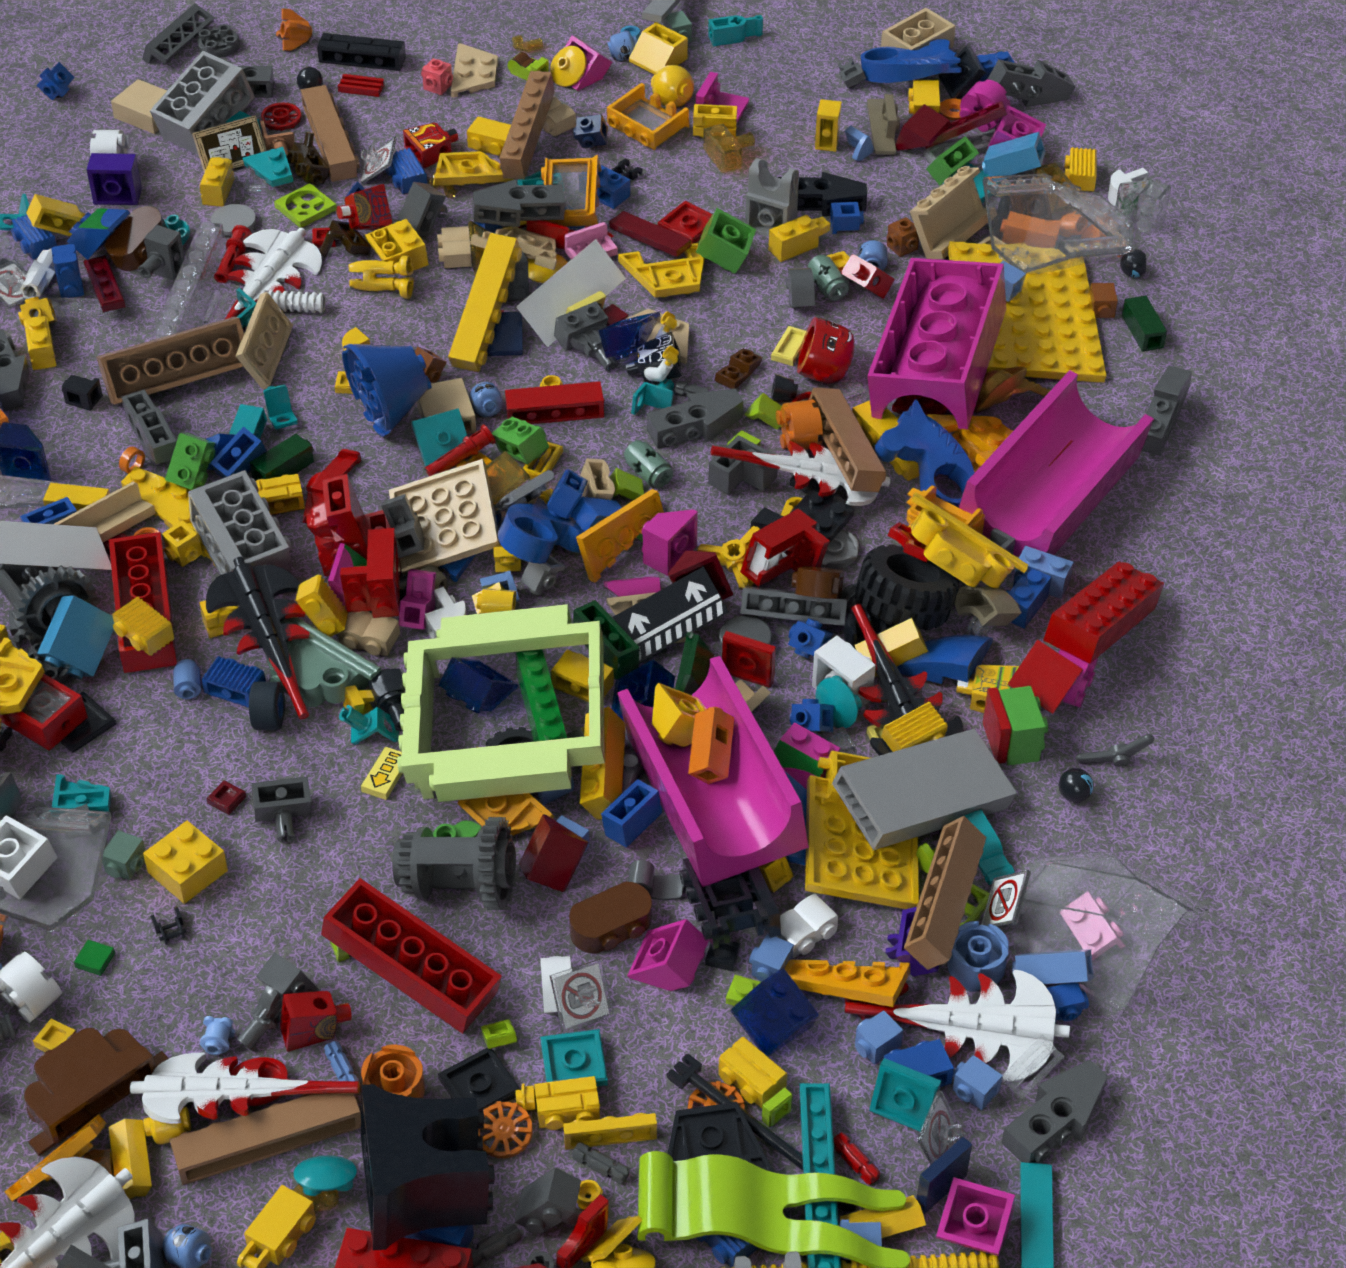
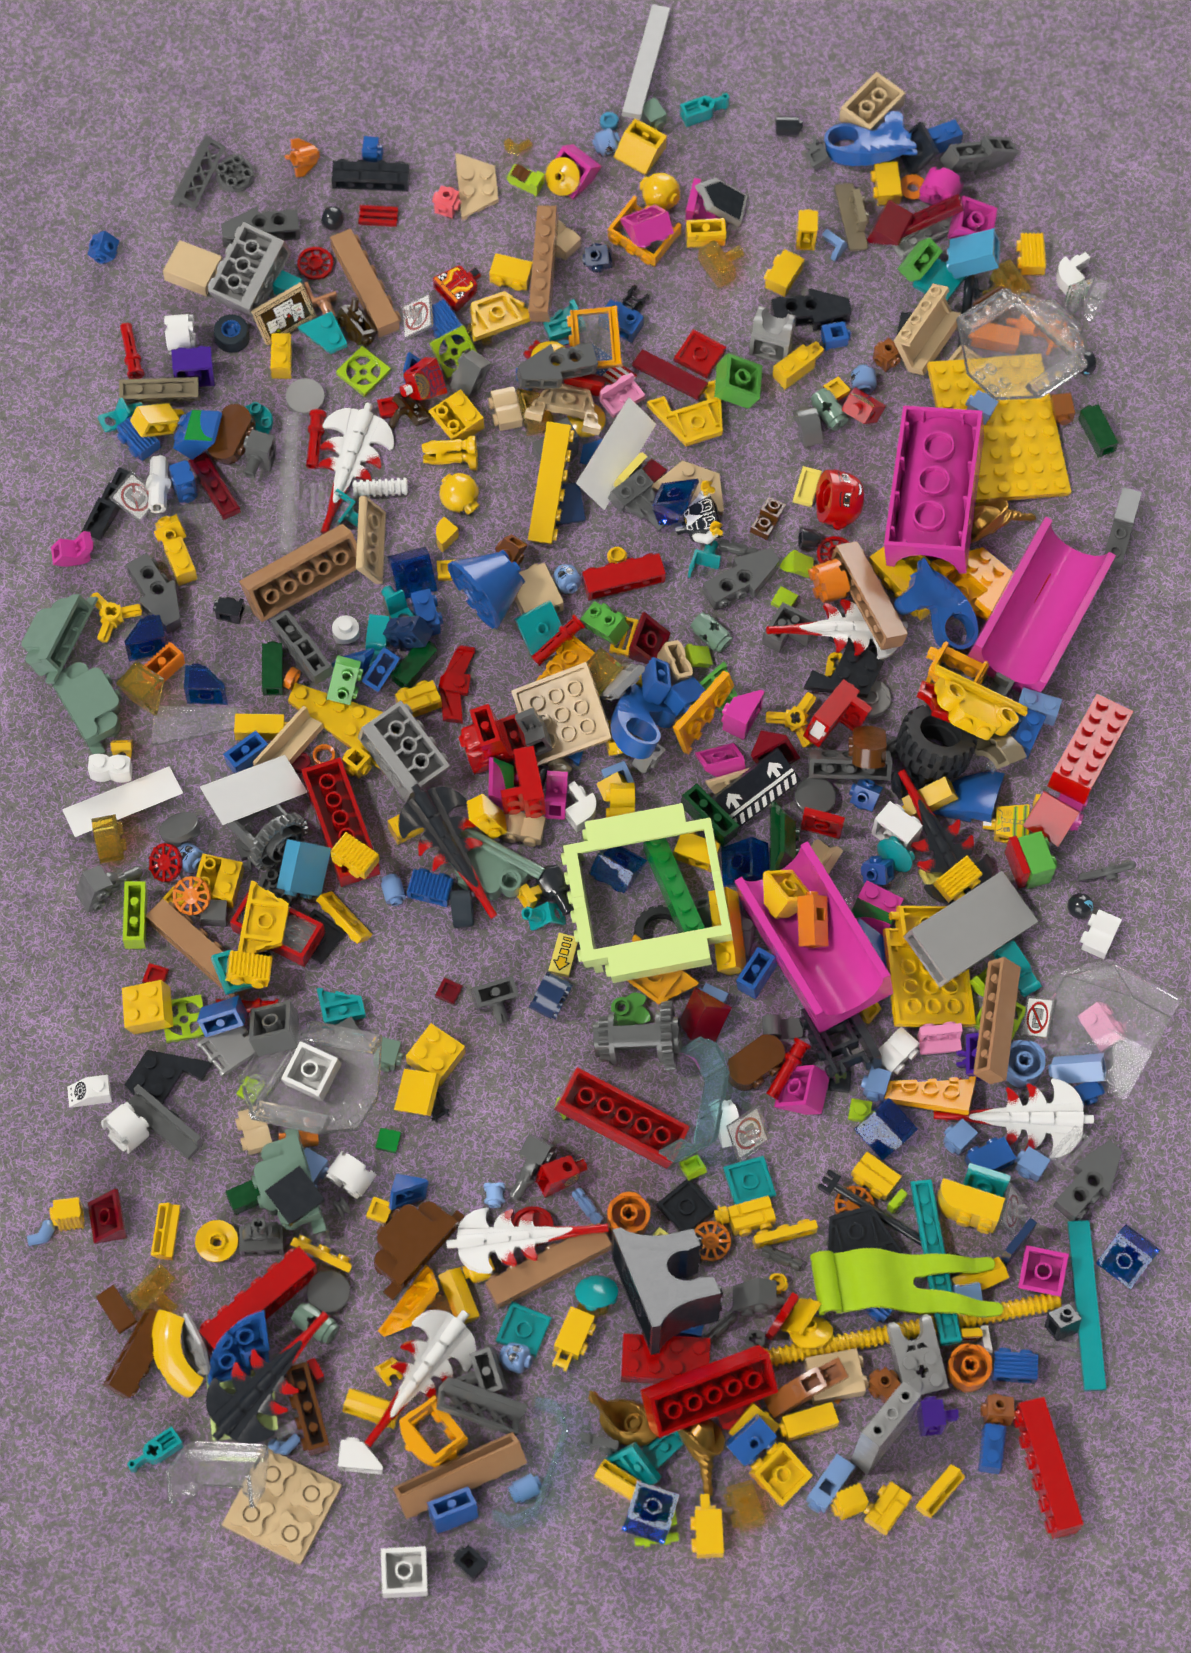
camera: 10 degrees left, 20 degrees up
red axle [833,1132,881,1185] -> none
none -> dark tan fence [119,377,200,403]
none -> red pin [120,323,145,379]
none -> black wheel [214,314,250,353]
none -> dark green brick [262,641,283,696]
none -> yellow plate [316,891,373,944]
none -> white piece [332,615,360,644]
none -> blue brick [362,136,384,162]
none -> dark blue brick [383,616,434,649]
none -> clear blue slope [387,547,438,599]
none -> blue slope [389,1174,428,1210]
none -> yellow tile [394,1069,441,1116]
none -> blue brick [410,589,443,636]
none -> lime piece [429,325,477,378]
none -> yellow brick [439,473,480,515]
none -> teal tile [495,1302,552,1358]
none -> dark blue brick [528,970,573,1020]
none -> dark pink slope [620,205,674,248]
none -> dark red slope [628,612,671,664]
none -> clear light blue windscreen [659,1037,730,1163]
none -> tile [695,177,747,227]
none -> yellow brick [764,249,805,297]
none -> red pin [766,1037,811,1100]
none -> black brick [775,116,803,136]
none -> bright pink bracket [917,1022,963,1055]
none -> yellow brick [937,1178,1005,1234]
none -> white brick [1080,909,1122,959]
none -> clear blue slope [1096,1224,1160,1290]

